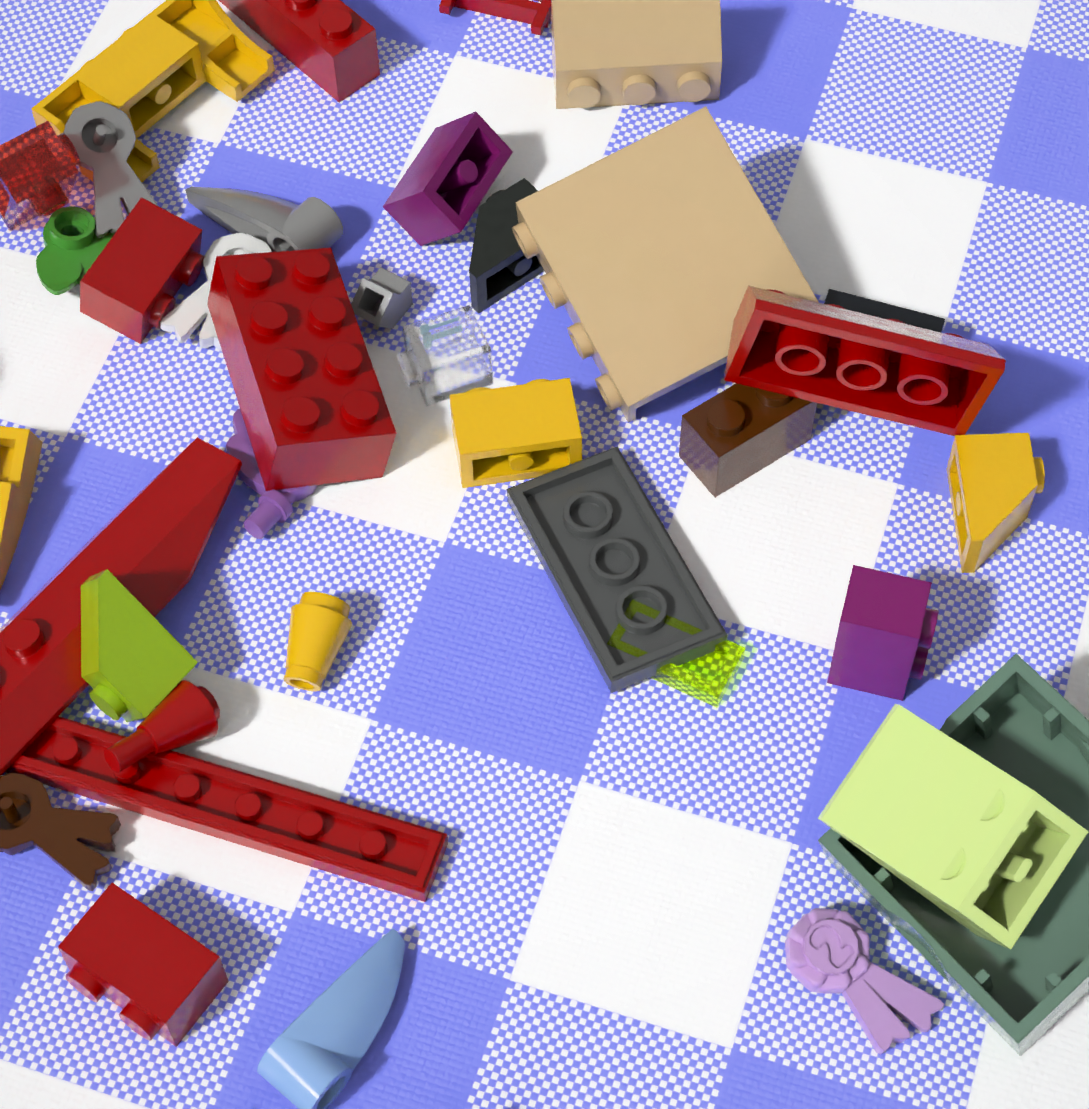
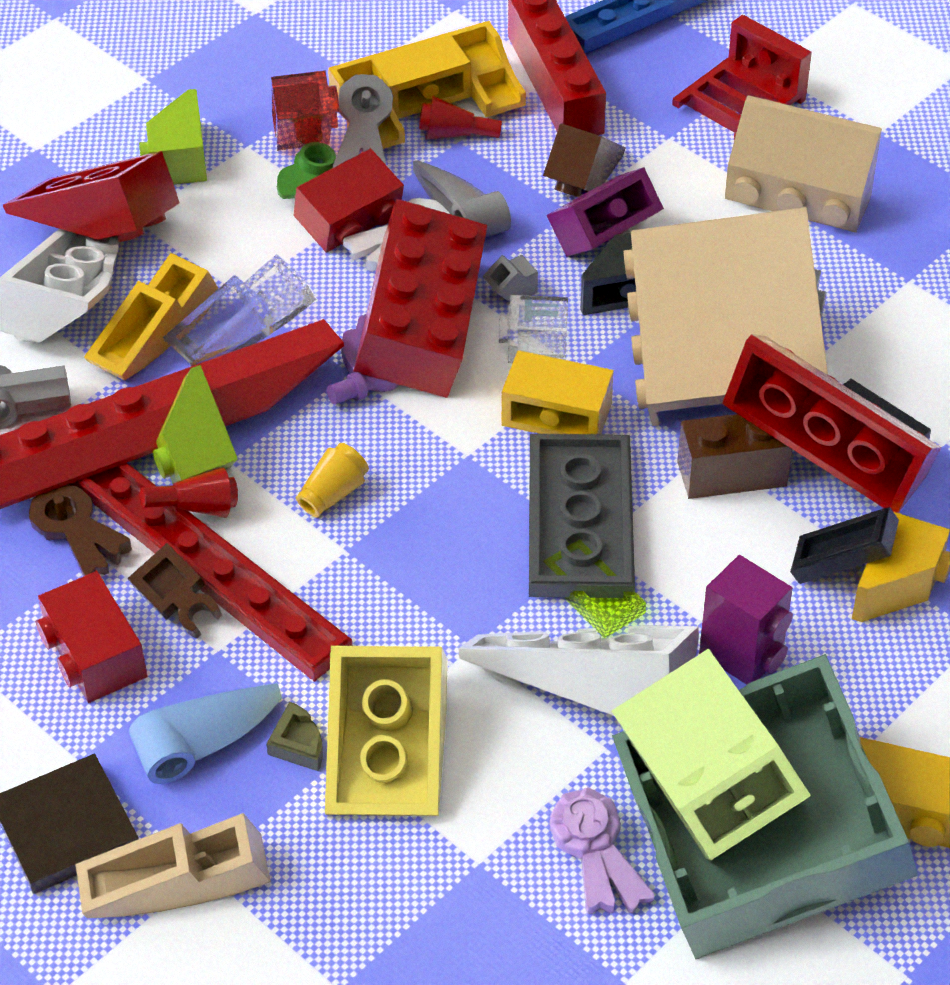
camera: 25 degrees right, 10 degrees down
none -> reddish brown plate [127,543,222,638]
none -> clear slope [163,254,317,366]
none -> olive tile [266,701,323,771]
none -> light yellow slope [325,646,448,816]
none -> red cone [418,96,502,140]
none -> white wedge [458,625,699,716]
none -> reddish brown slope [543,123,626,197]
none -> black tile [790,507,899,584]

